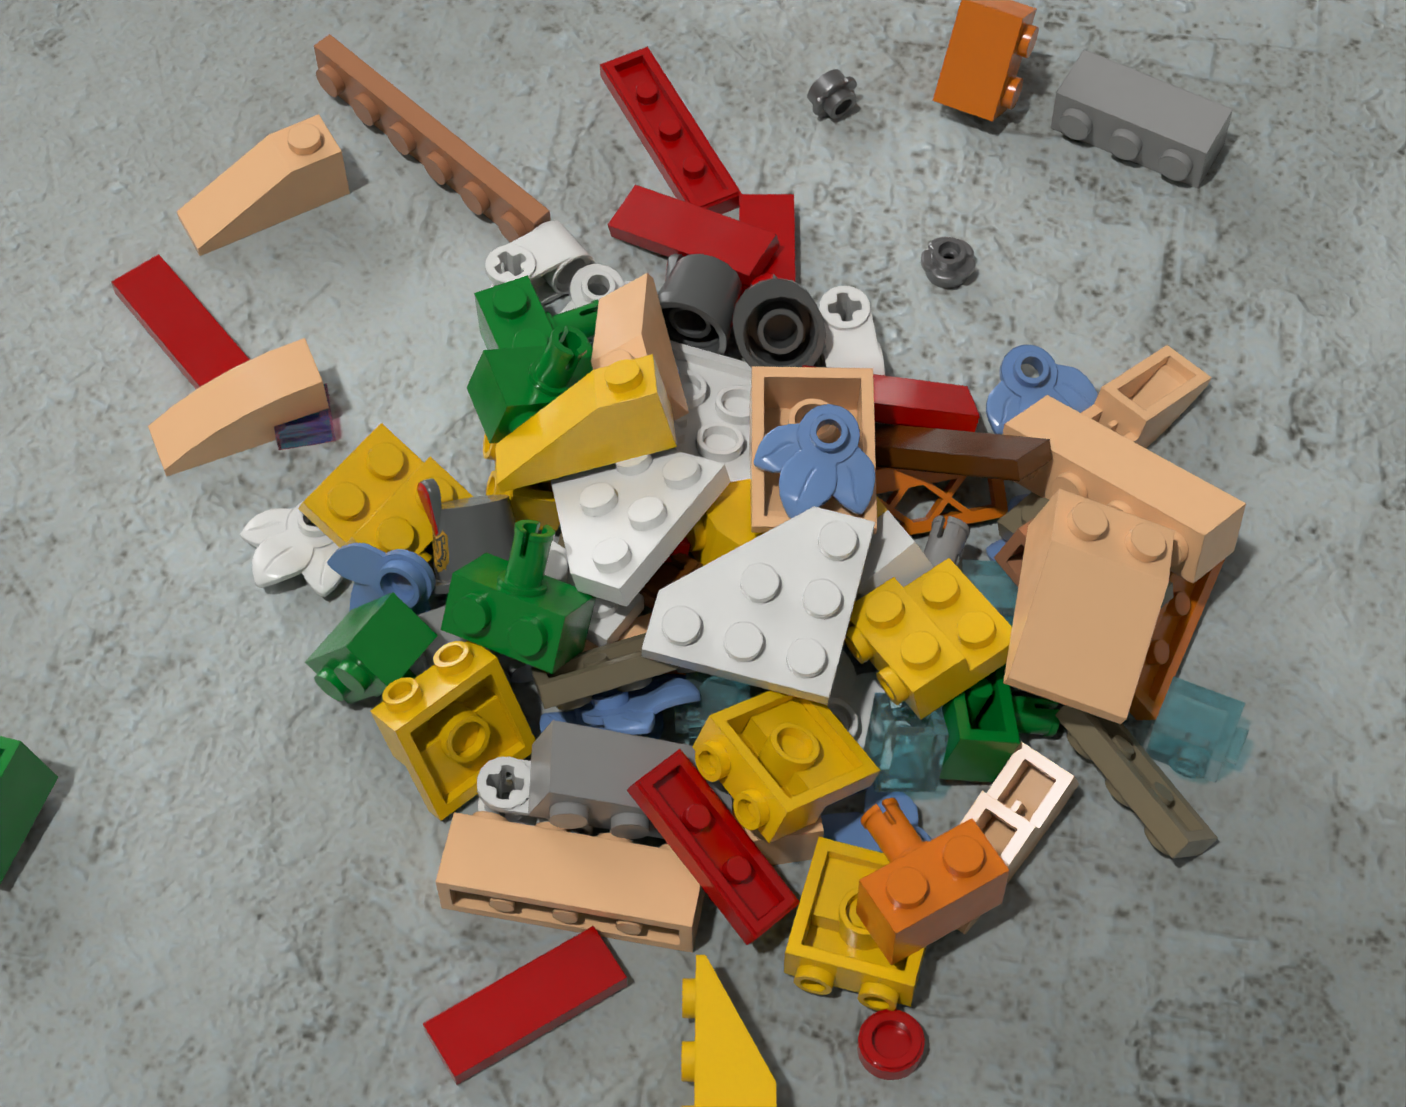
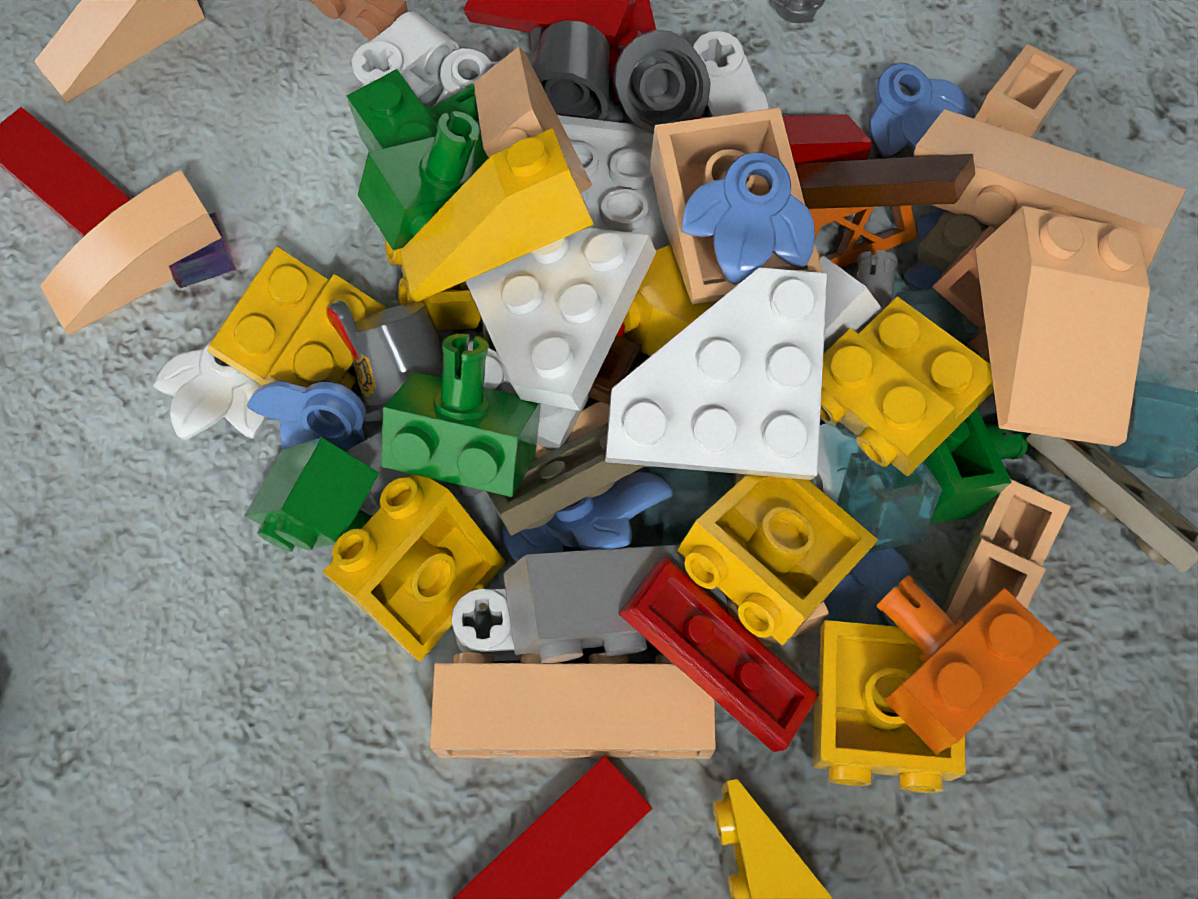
camera: 10 degrees left, 10 degrees up
red tile [857,1009,925,1080] -> none

